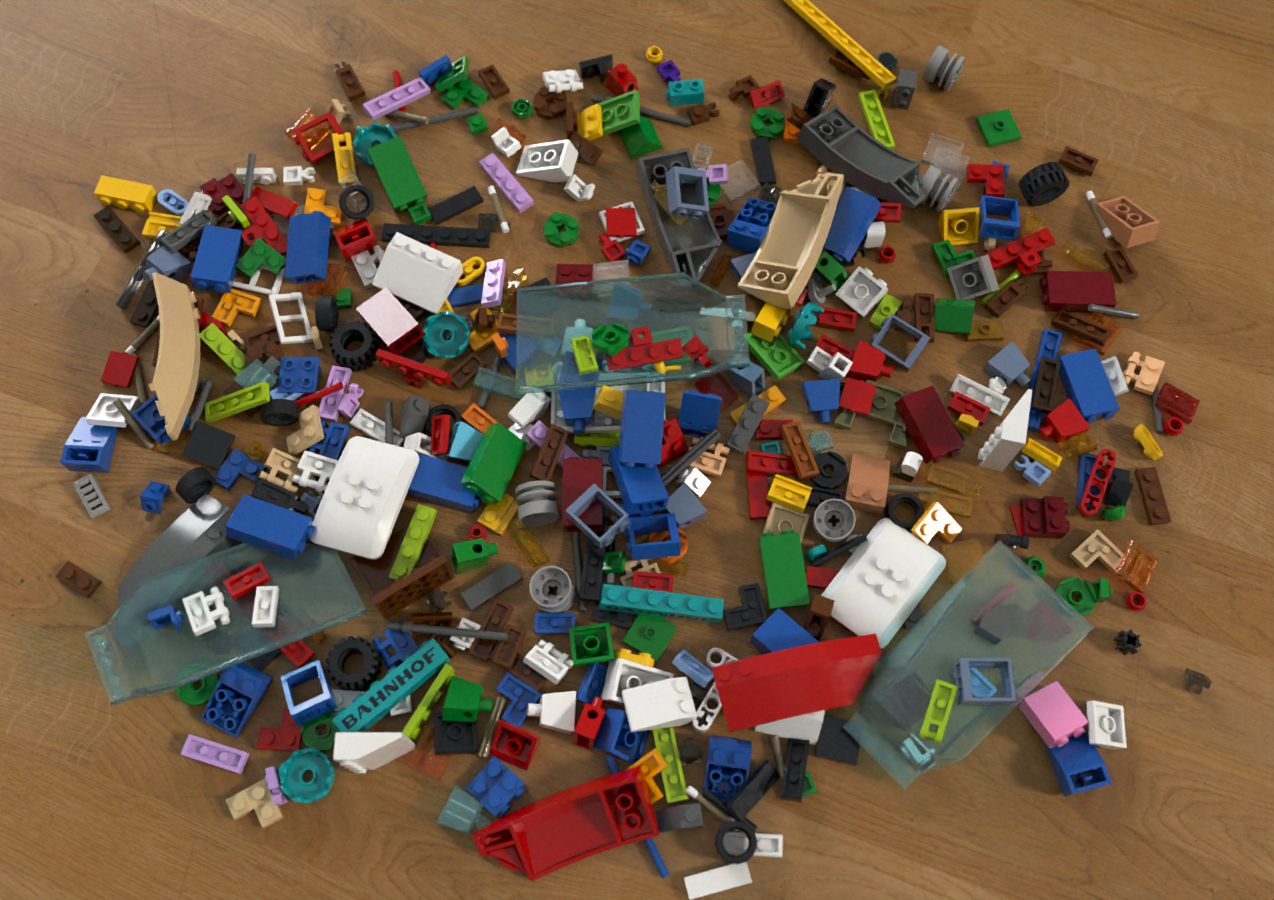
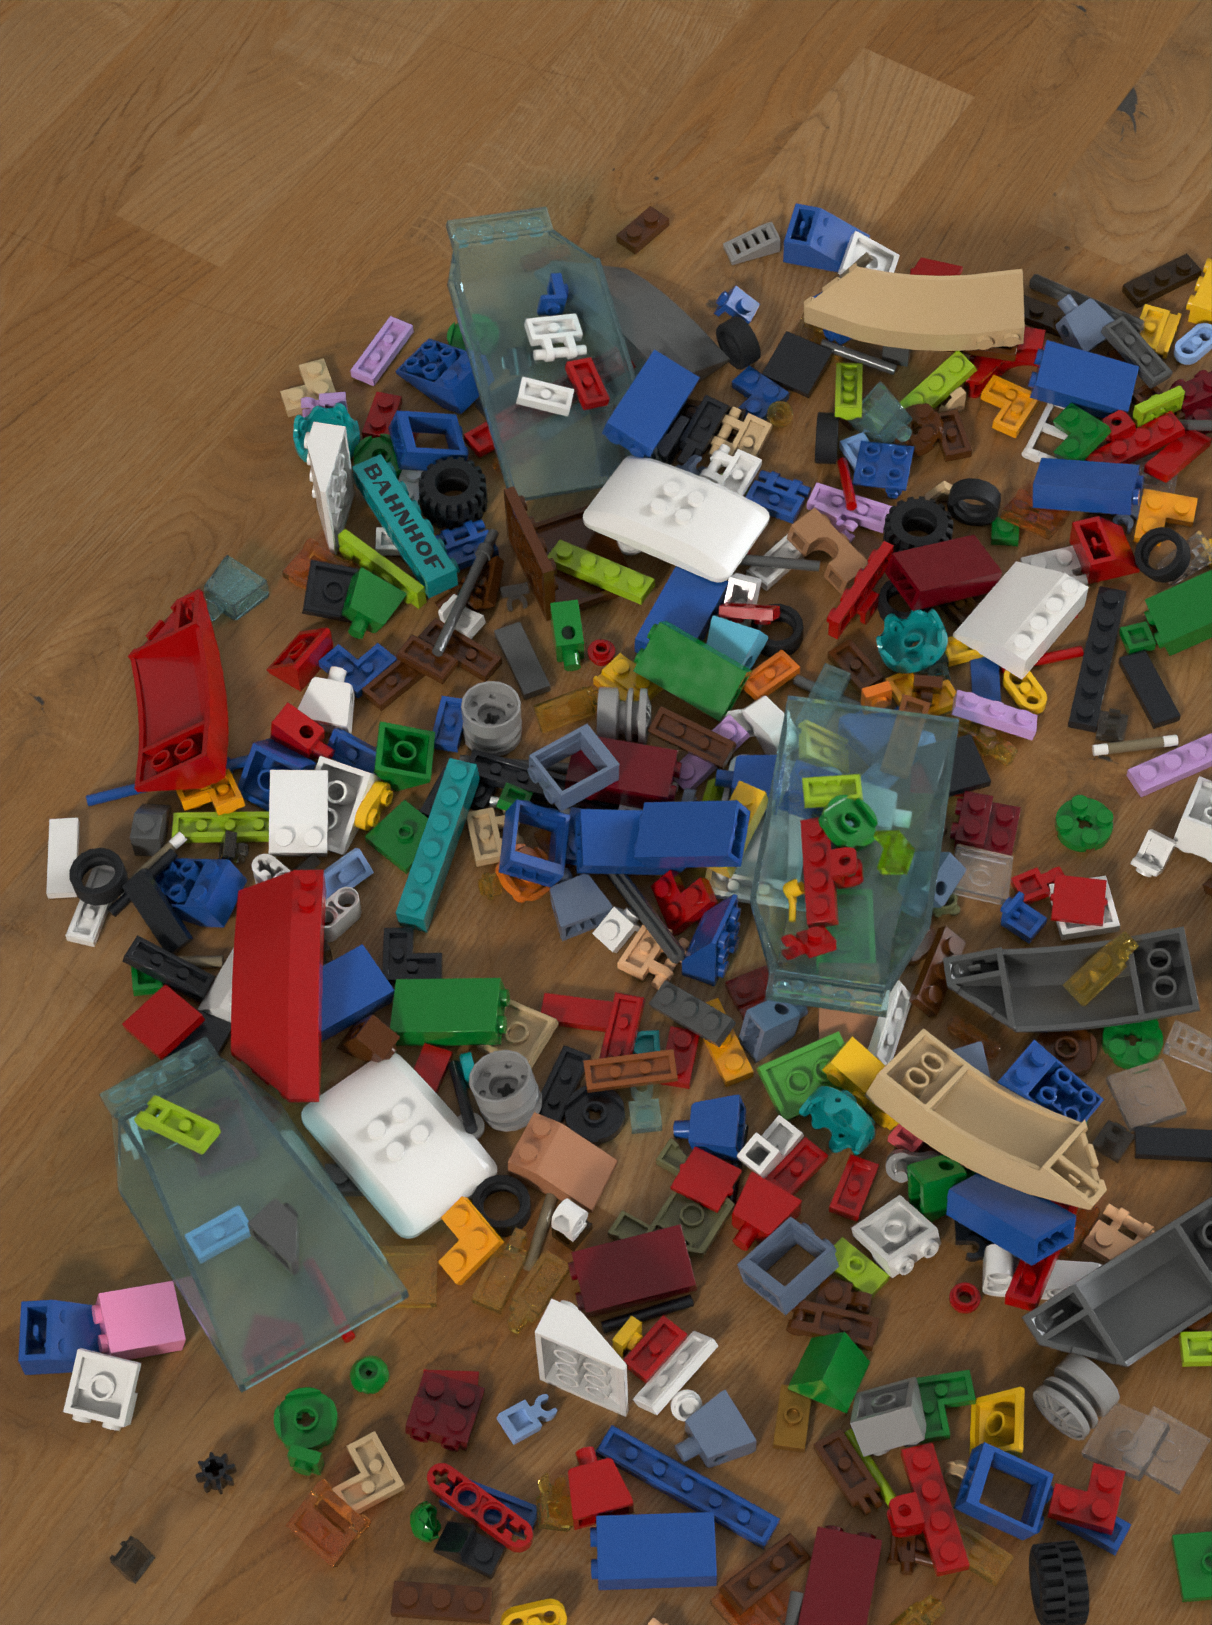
camera: 105 degrees right, 10 degrees down
white plate [179,191,212,225] -> none
white window [268,292,313,344] -> none
tan plate [286,405,324,456] -> none
dark grey slope [399,395,430,439] -> none
blue plate [465,756,525,818] -> none
dark tan axle [477,697,506,758] -> none
white plate [523,640,573,685] -> none
red plate [632,571,674,592] -> none
sand blue window [666,166,709,219] -> none
lavender plate [697,164,728,185] -> none
yellow plate [766,474,812,513] -> none
sand blue window [954,658,1018,705] -> none
black plate [994,534,1029,549] -> none
yellow tile [1021,438,1062,472] -> none
dark brown plate [1031,357,1061,414] -> none
white plate [1101,356,1129,396] -> none
red plate [1125,592,1146,612] -> none
none -> red tile [122,984,205,1061]
none -> medium nougat arch [787,508,868,595]
none -> clear neon green panel [873,830,915,875]

